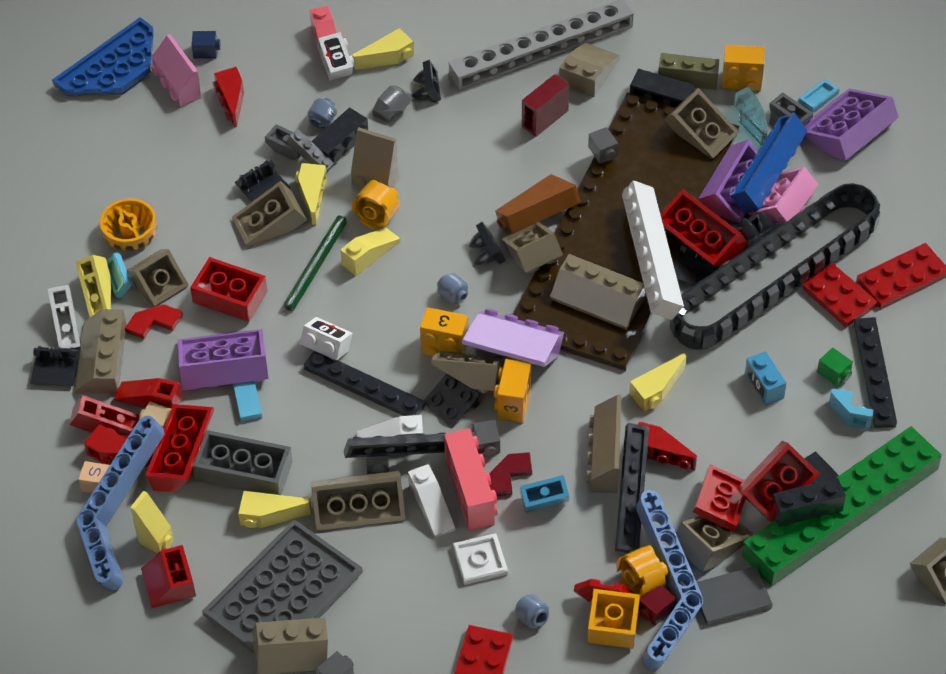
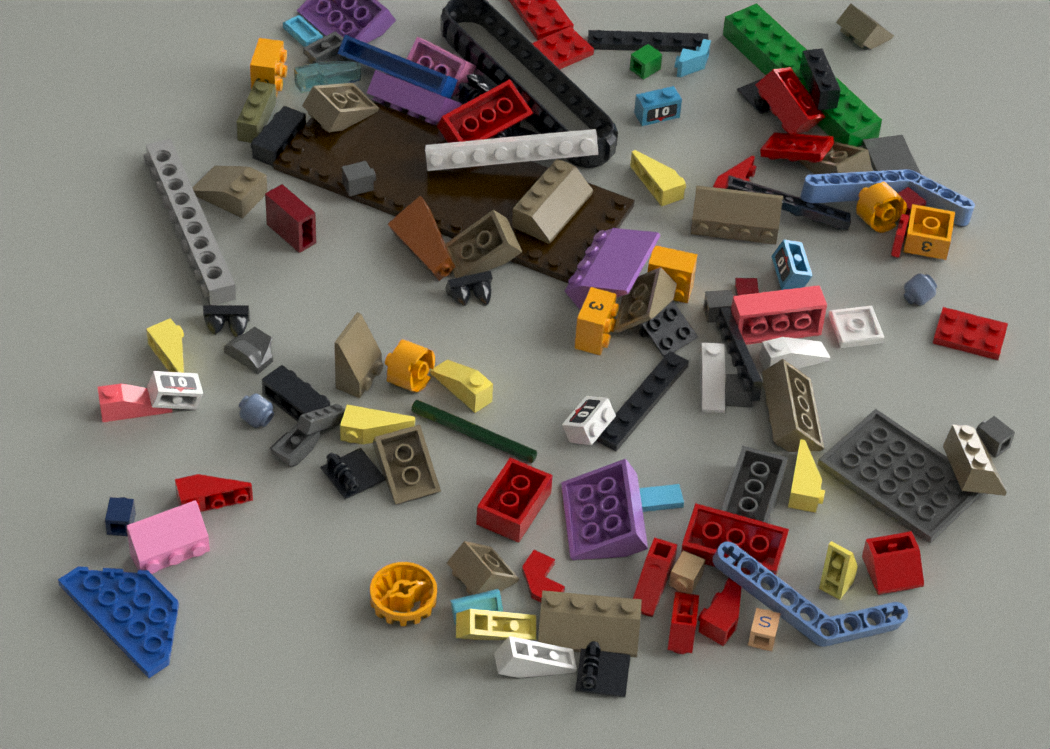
camera: 90 degrees left, 5 degrees down
sand blue head [437,273,468,304] -> none

